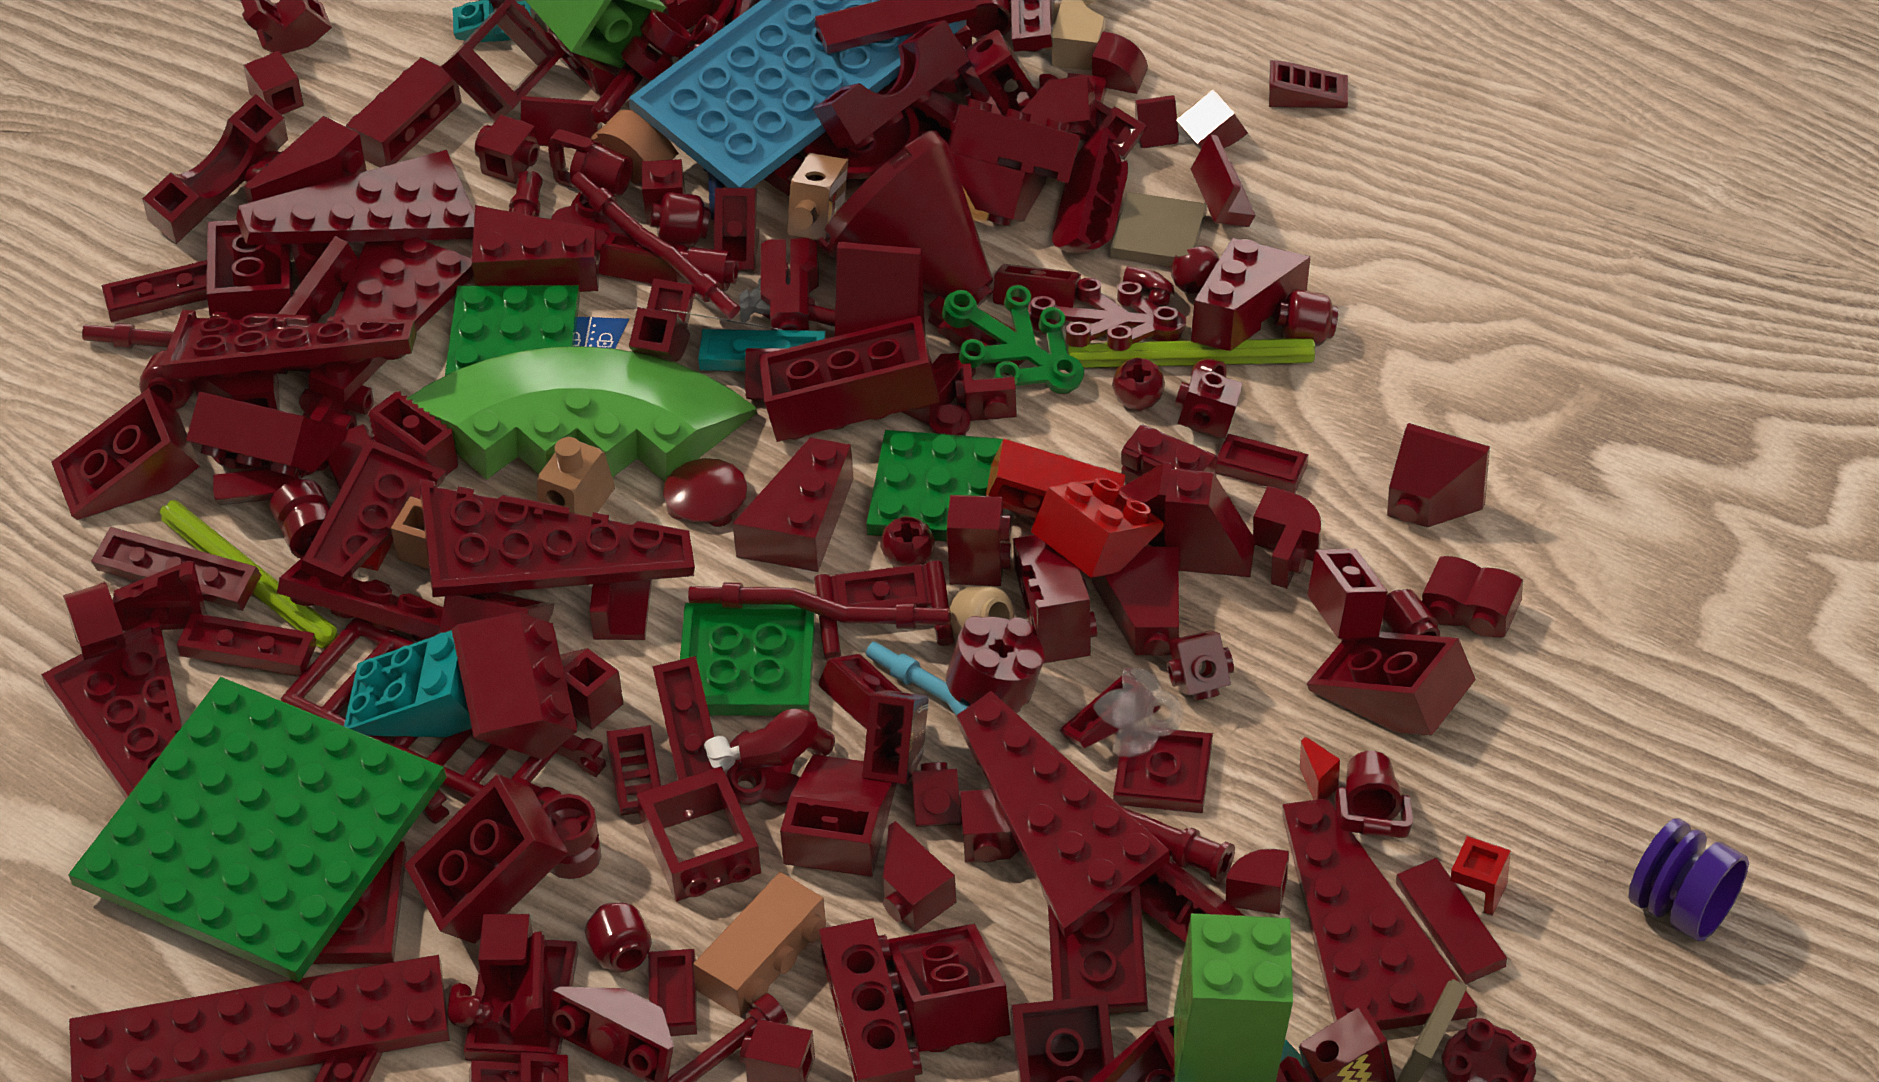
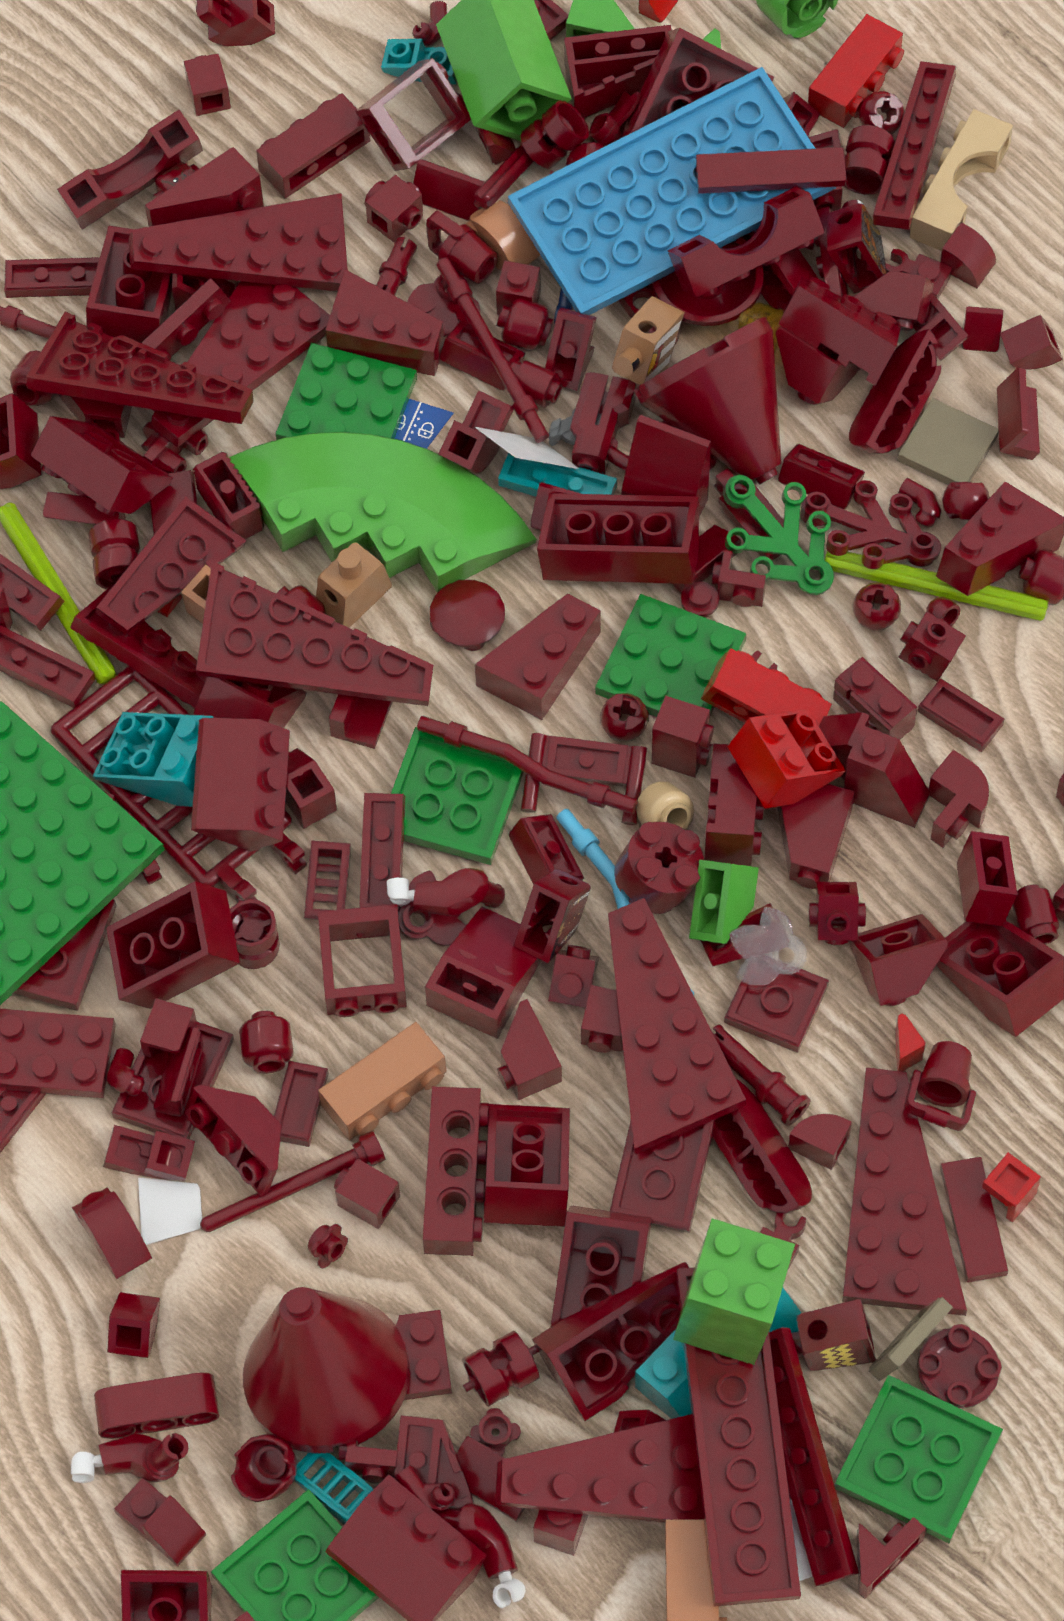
camera: 15 degrees right, 15 degrees up
none -> bright green slope [689,860,759,944]
none -> dark red slope [849,914,948,1006]

